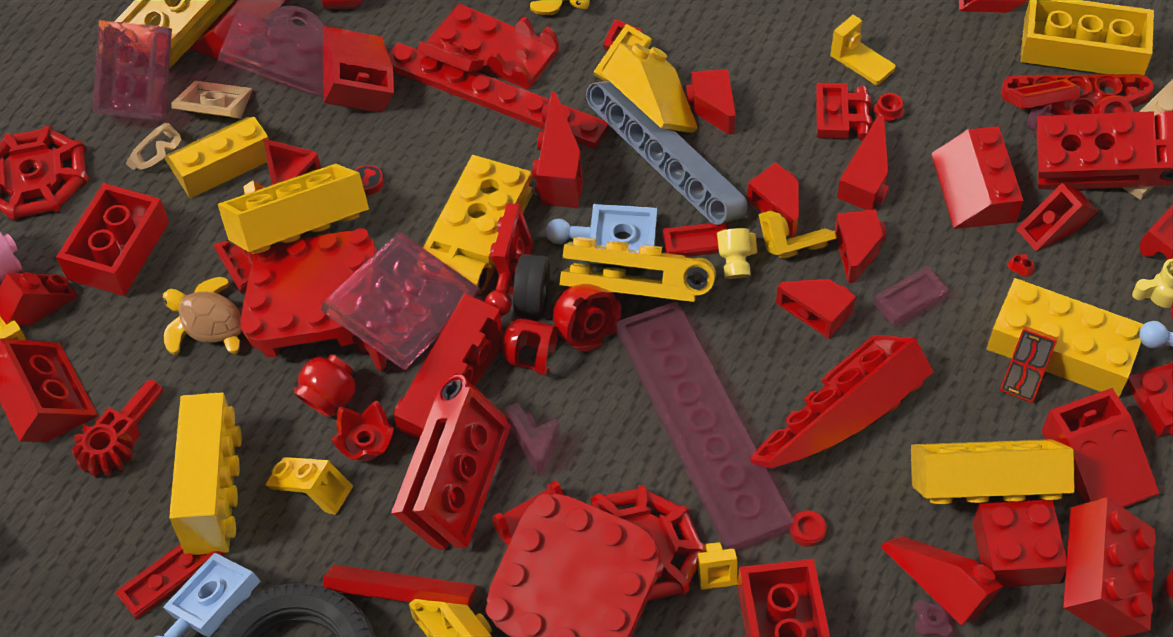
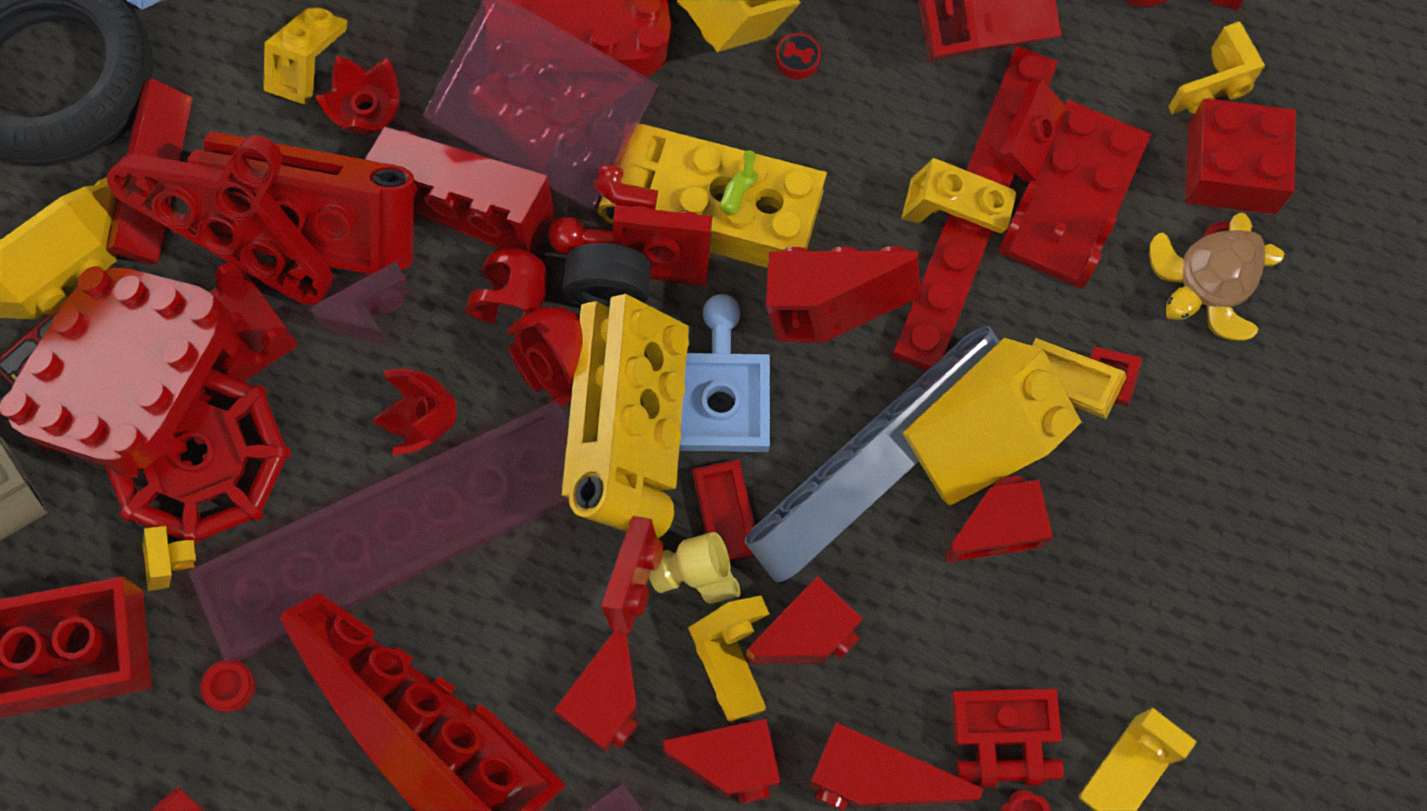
camera: 80 degrees right, 15 degrees up
red piece [293,354,356,418] -> none
none -> red beam [107,135,333,305]
none -> red piece [373,369,457,456]
none -> red arm [594,164,658,210]
none -> red plate [601,516,663,633]
none -> lime piece [720,151,758,215]
none -> yellow bracket [901,158,1016,233]

